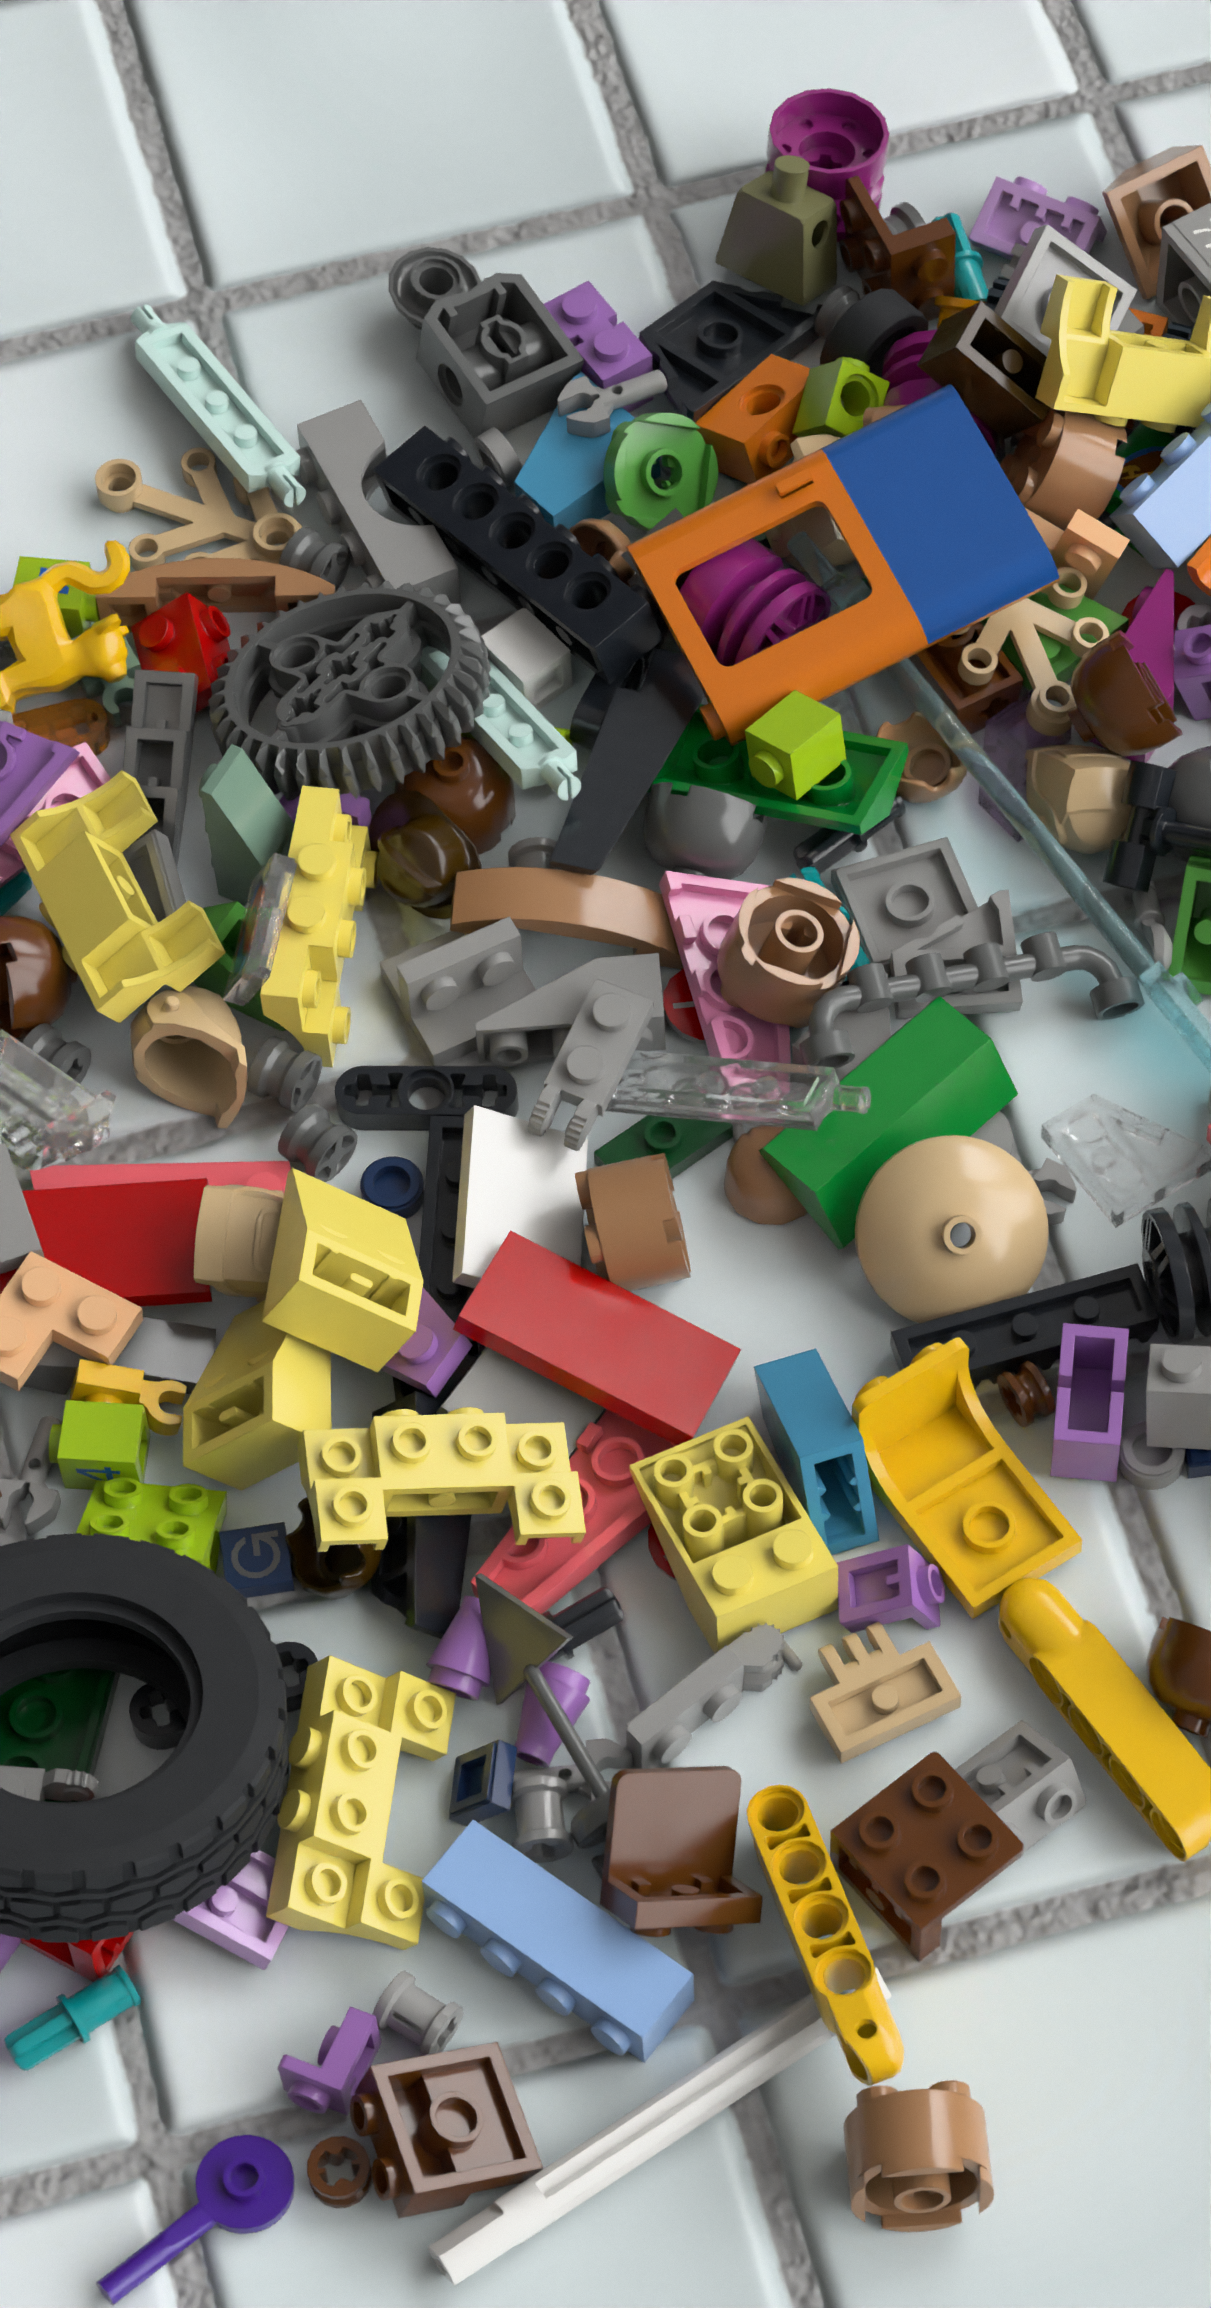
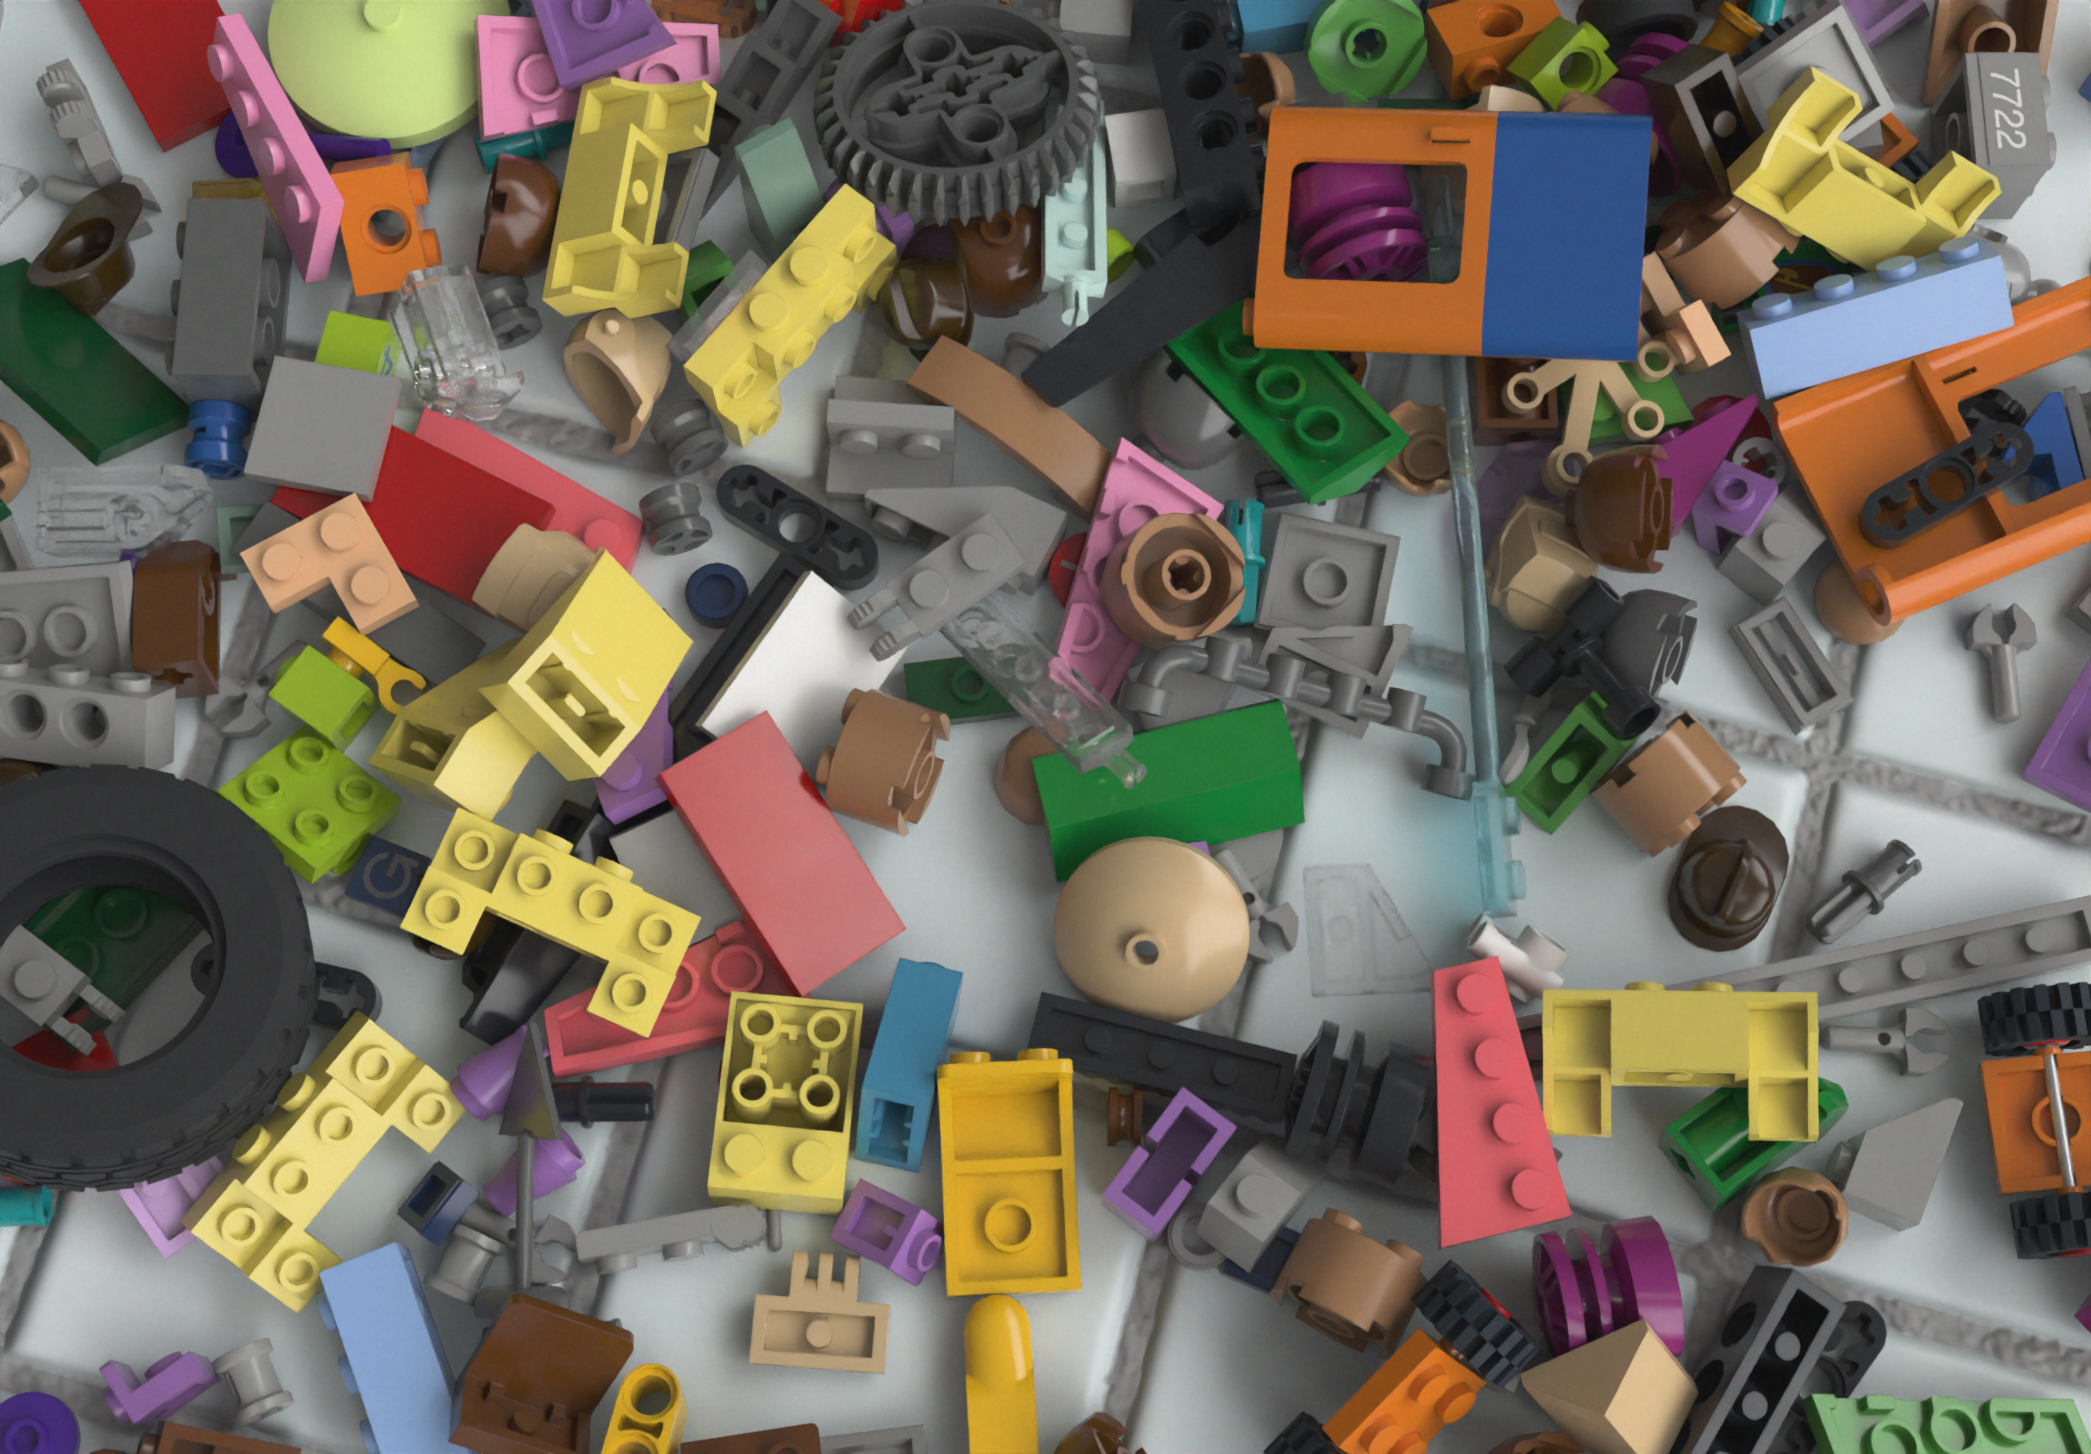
camera: 25 degrees right, 15 degrees up
lime brick [745,690,846,800] -> none

